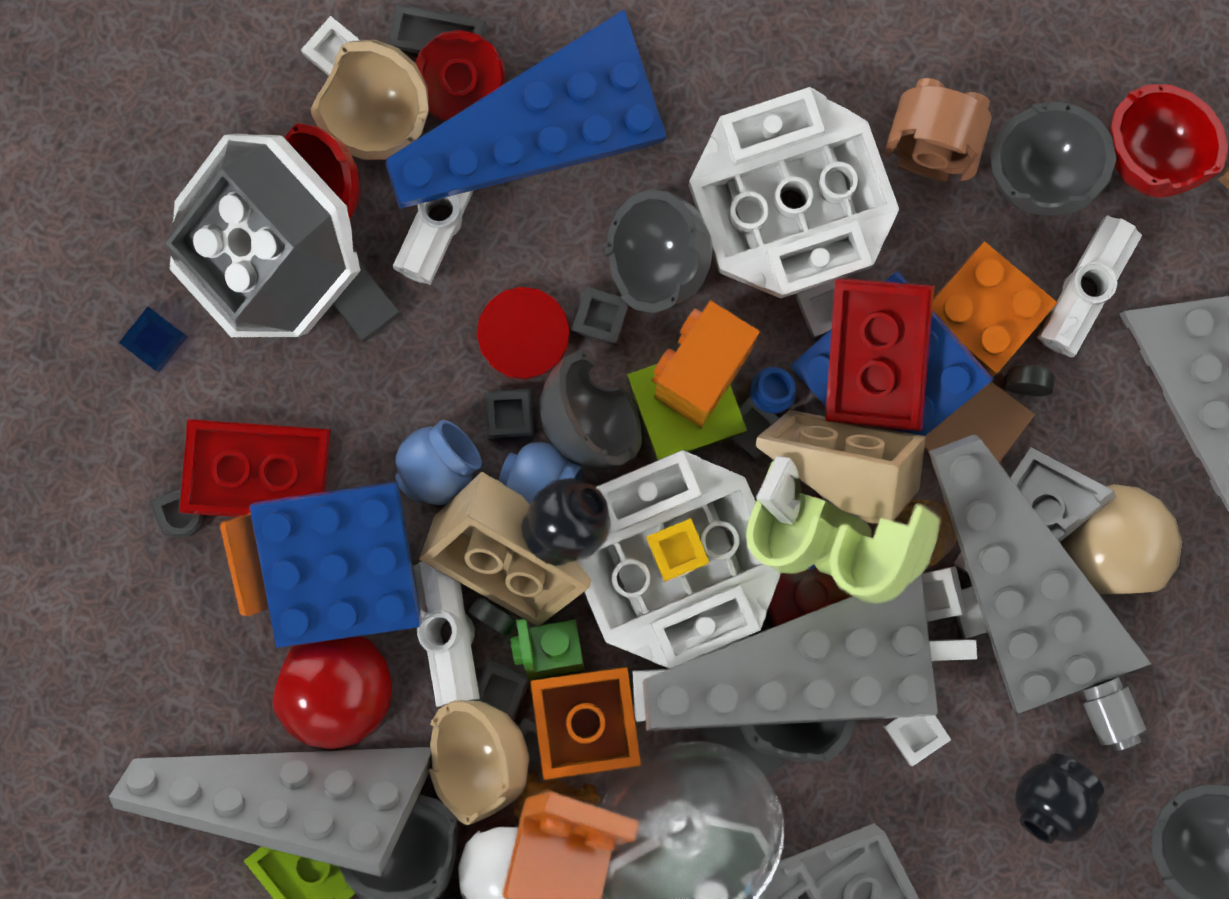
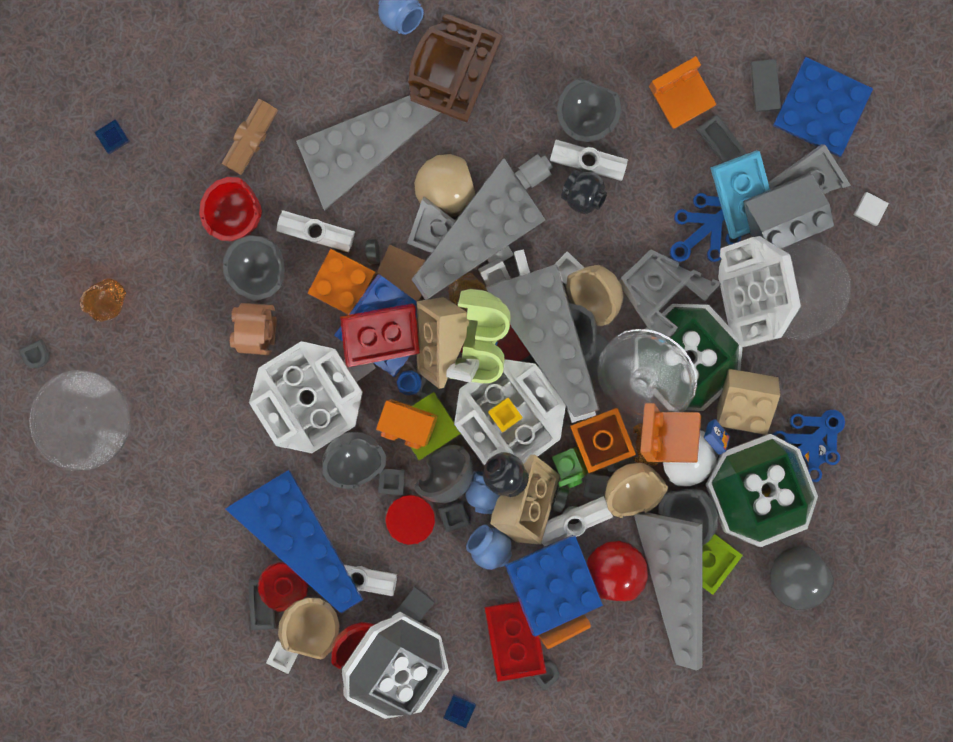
camera: 105 degrees left, 5 degrees up
none -> white piece [550,140,628,181]
none -> tan cylinder [566,265,623,326]

